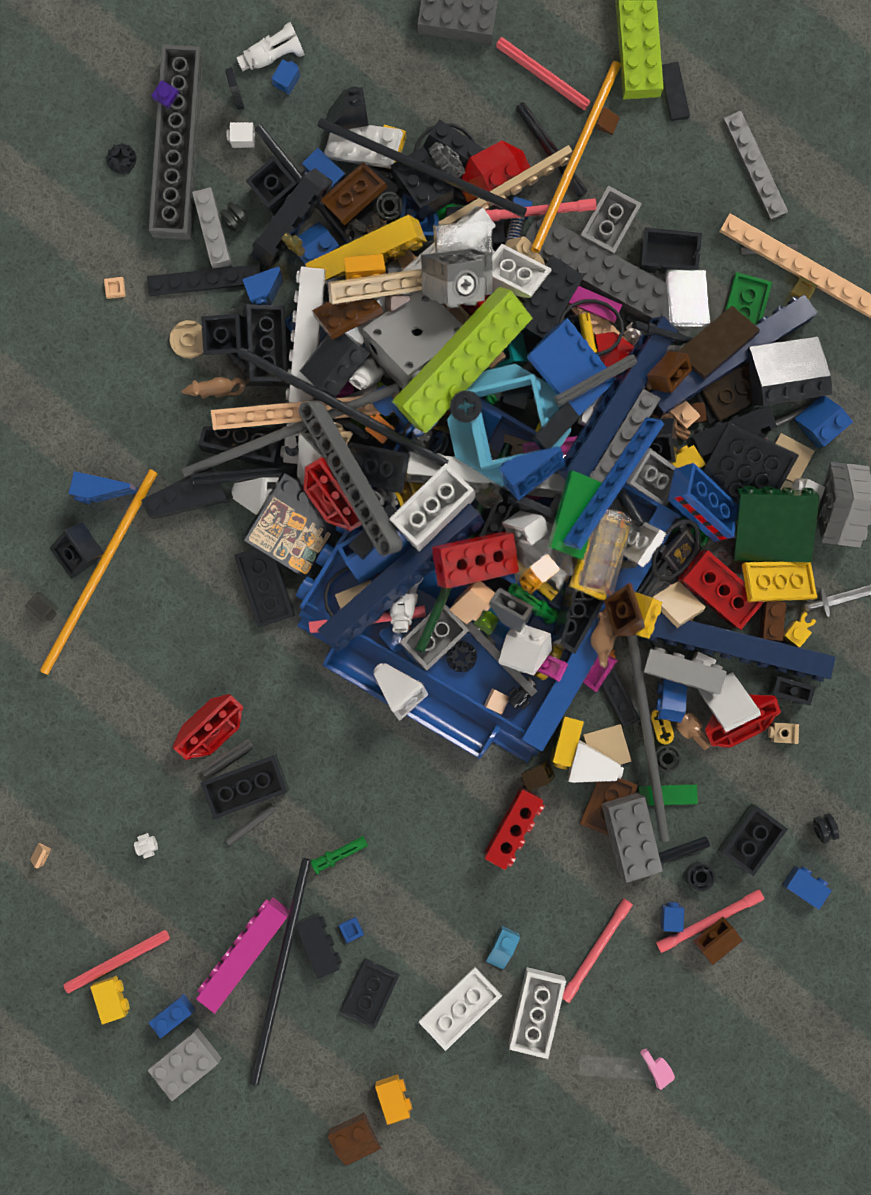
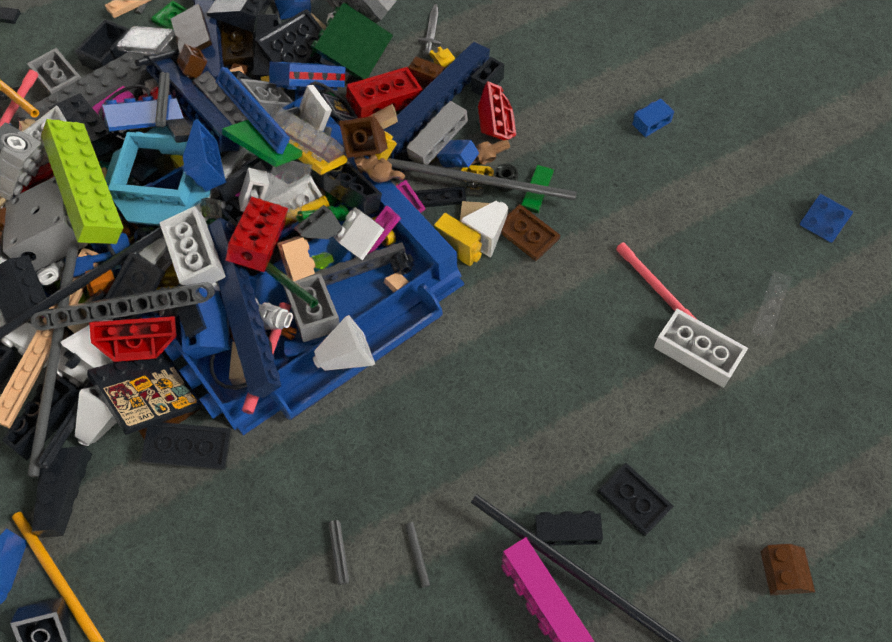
camera: 70 degrees left, 25 degrees down
red wedge [173,694,243,760] -> none
black brick [201,754,289,819] -> none
green pin [311,836,368,875] -> none
blue tile [338,917,364,943] -> none
light orange brick [375,1074,413,1125] -> none
white plate [419,966,502,1051] -> none
black gear [446,641,477,672] -> none
black gear [450,390,482,423] -> none
red brick [484,787,544,870] -> none
dark azure slope [486,926,520,970] -> none
slope [518,554,560,595] -> none
dark brown slope [520,759,556,792] -> none
dark grey brick [601,793,663,883] -> none
bright pink piece [640,1049,675,1090] -> none
coral piece [656,889,765,953] -> none
black axle [658,836,710,864] -> none
blue brick [661,901,684,932] -> none
black wheel [685,862,715,891] -> none
reddish brown brick [693,917,743,965] -> none
white tile [698,672,761,732] -> none
black brick [718,803,788,876] -> none
yellow tile [742,562,817,602] -> none
tan brick [768,722,799,744] -> none
black wheel [813,813,839,844] -> none
none -> blue bracket [800,193,853,243]

